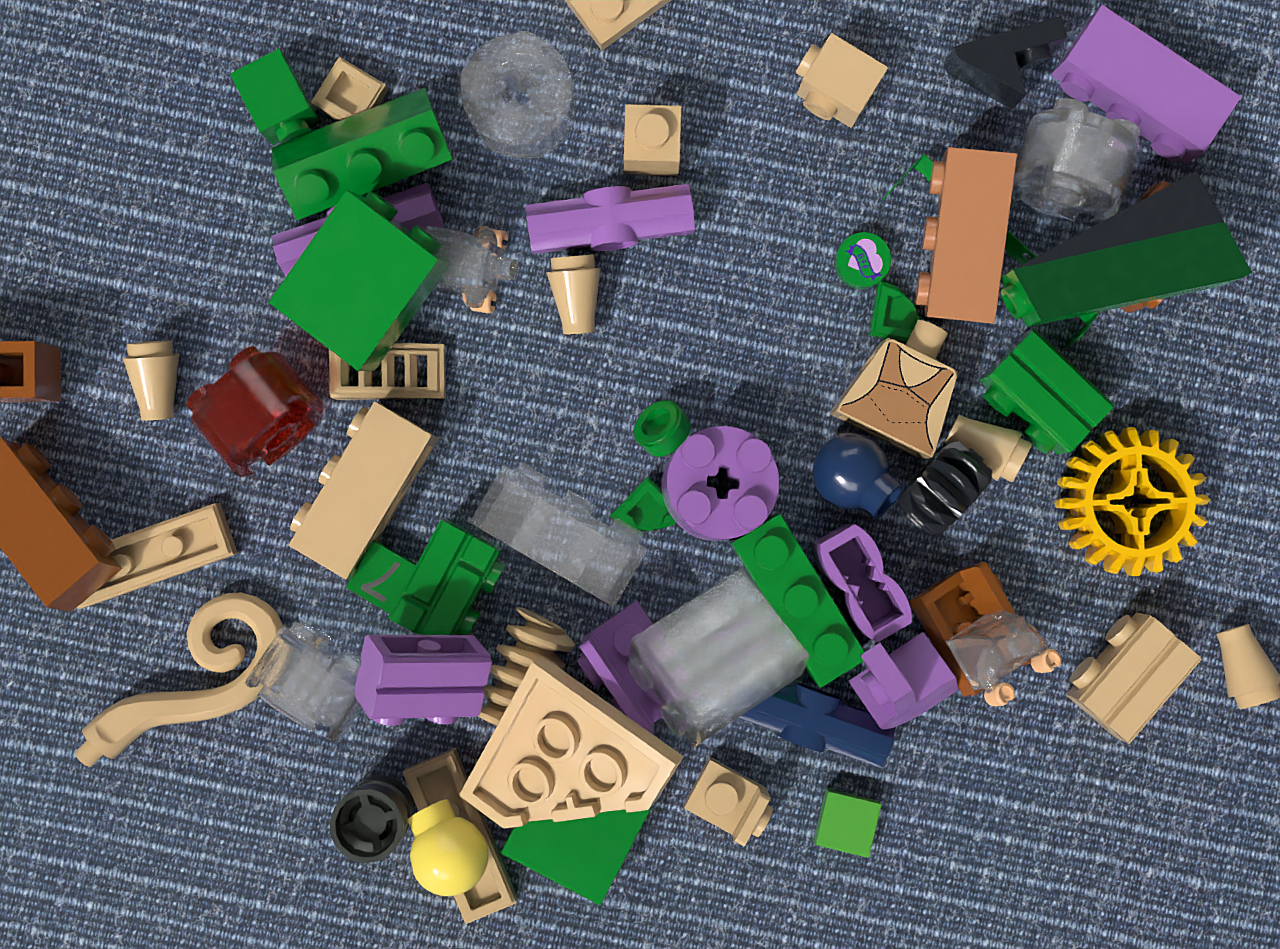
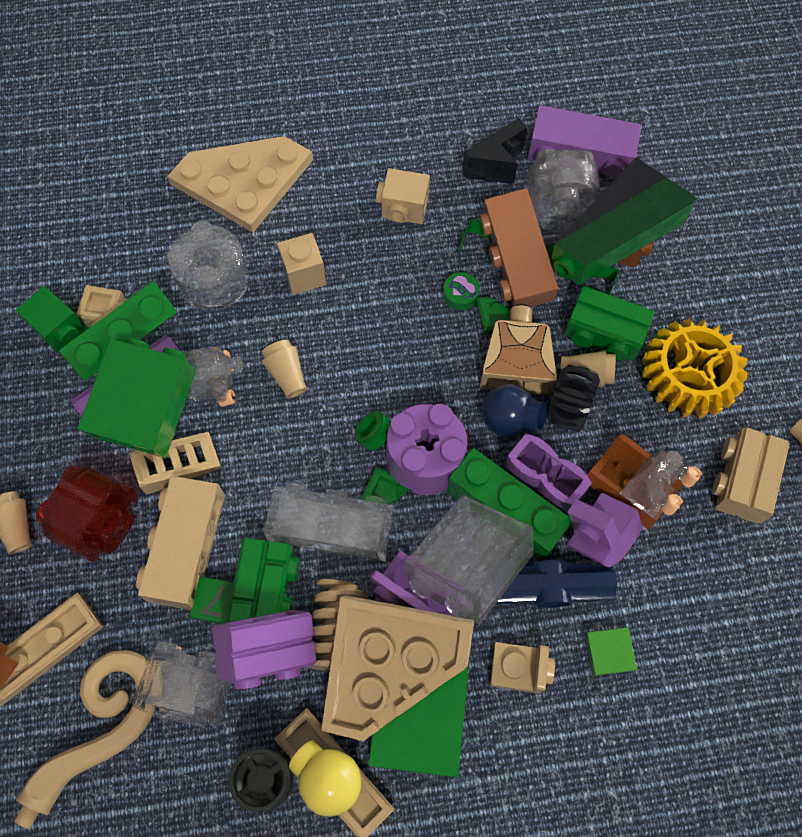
camera: 20 degrees left, 20 degrees down
medium lavender piece [526,184,695,254] -> none

